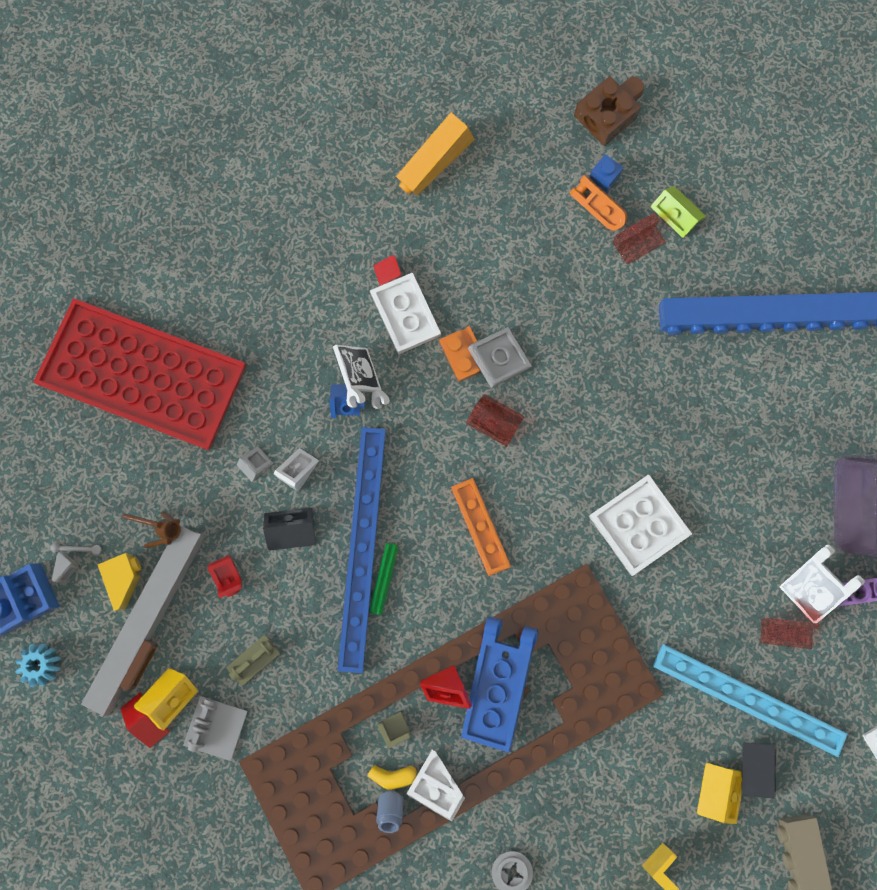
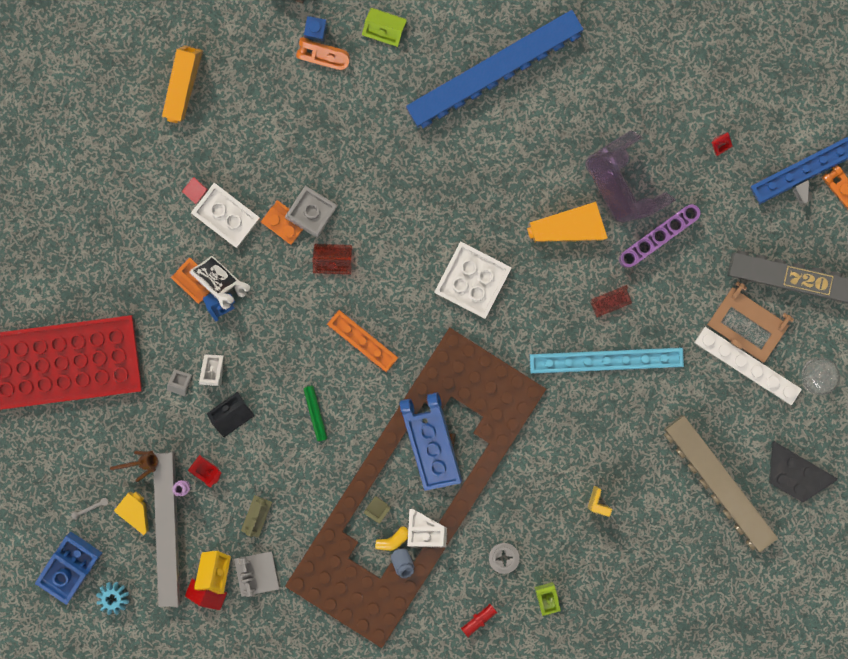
camera: 30 degrees left, 10 degrees up
light grey slope [52,552,79,584] -> none
reddish brown tile [119,640,158,690] -> none
blue plate [338,427,386,673] -> none
red slope [420,665,472,709] -> none
clear red panel [613,213,665,264] -> none
yellow panel [697,763,742,824] -> none
black panel [742,742,776,799] -> none
flag [780,544,865,624] -> none
none -> orange plate [171,257,210,304]
none -> lavender pin [173,480,190,496]
none -> light orange slope [527,202,607,242]

